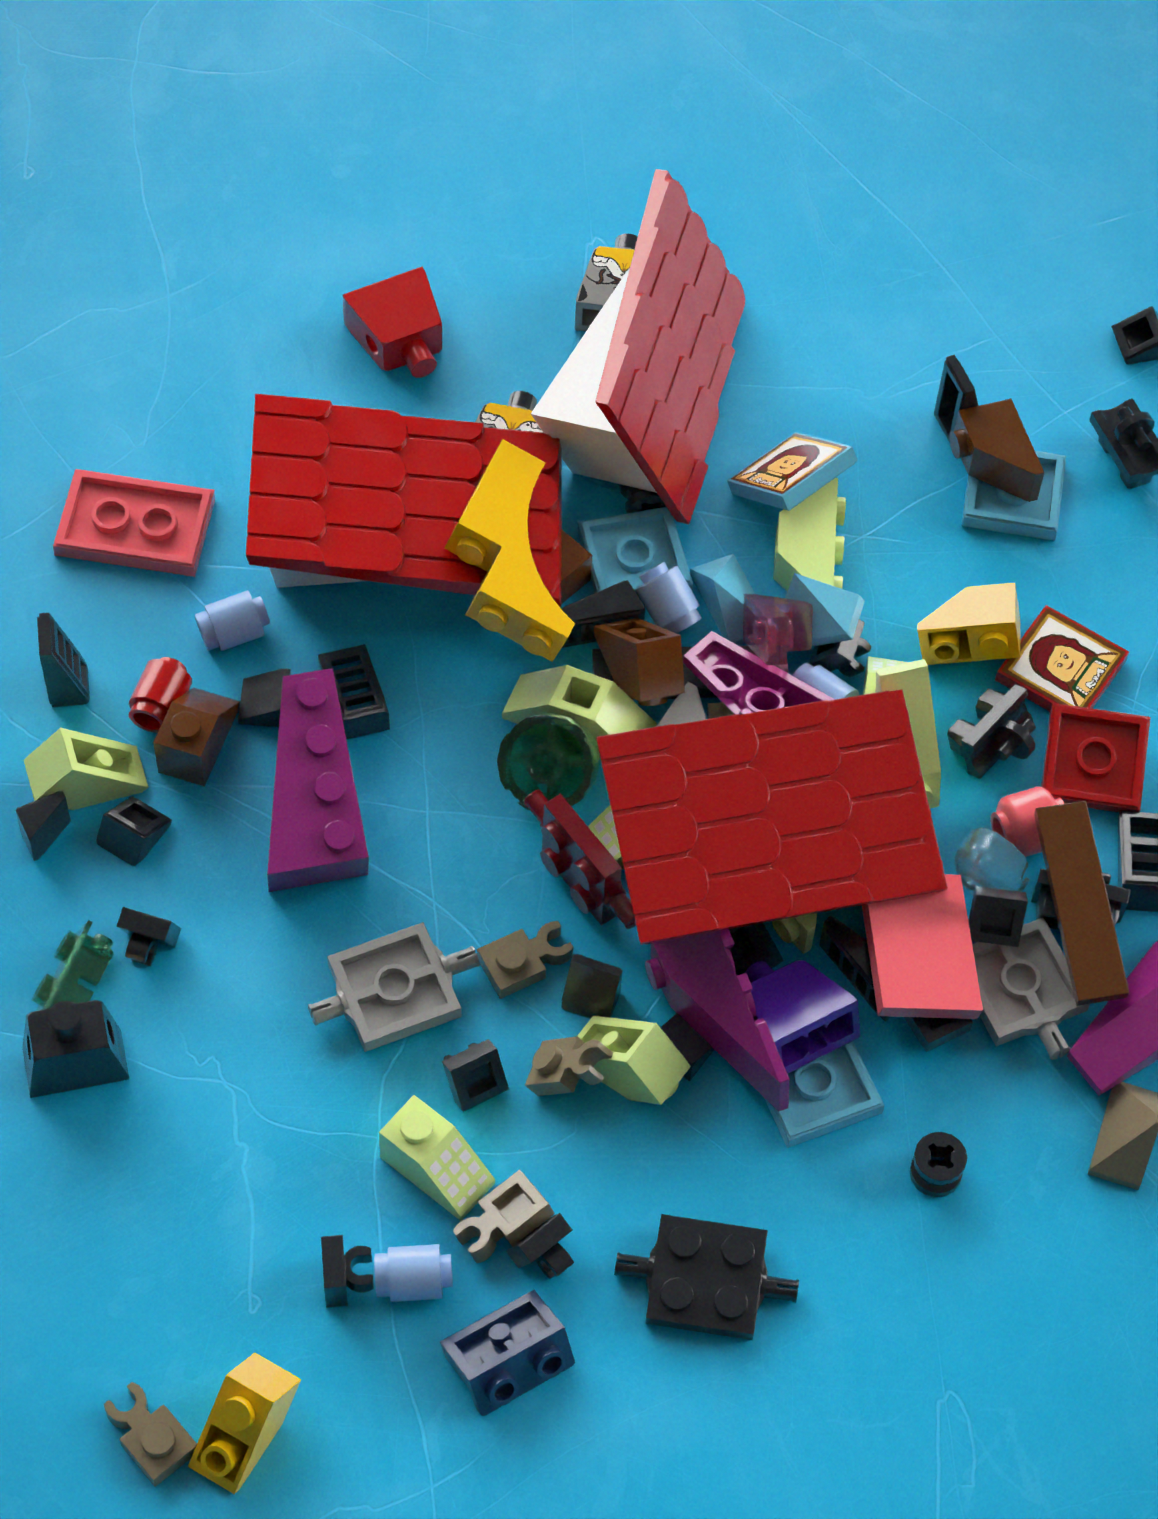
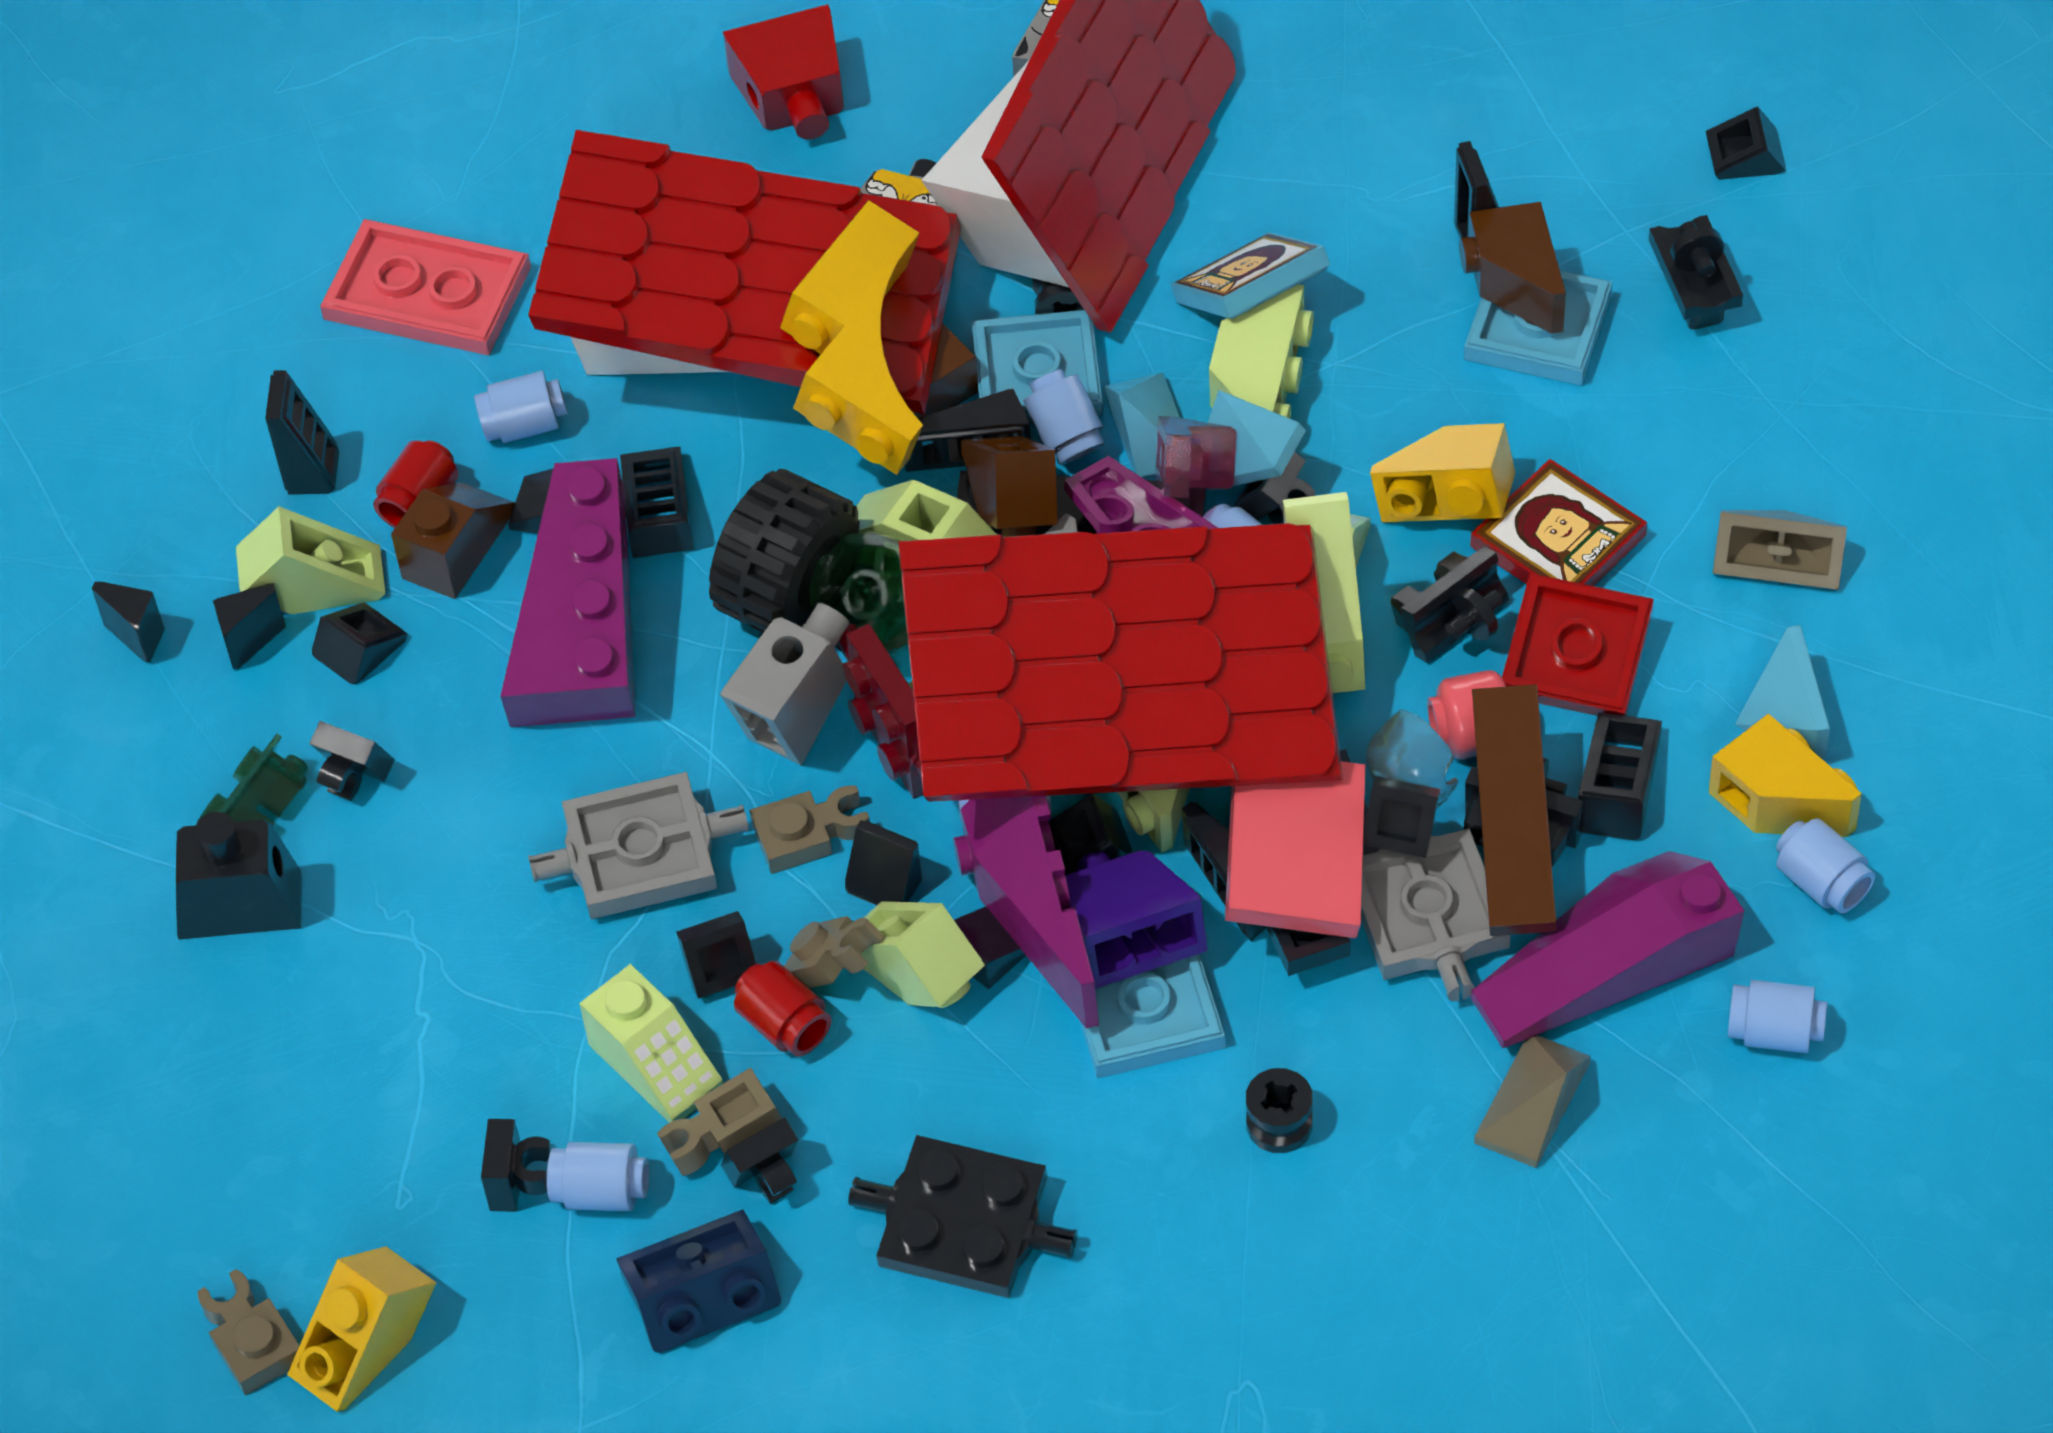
camera: 15 degrees right, 5 degrees down
none -> black tyre [709,469,860,633]
none -> light grey torso [720,603,849,766]
none -> red brick [734,961,832,1056]

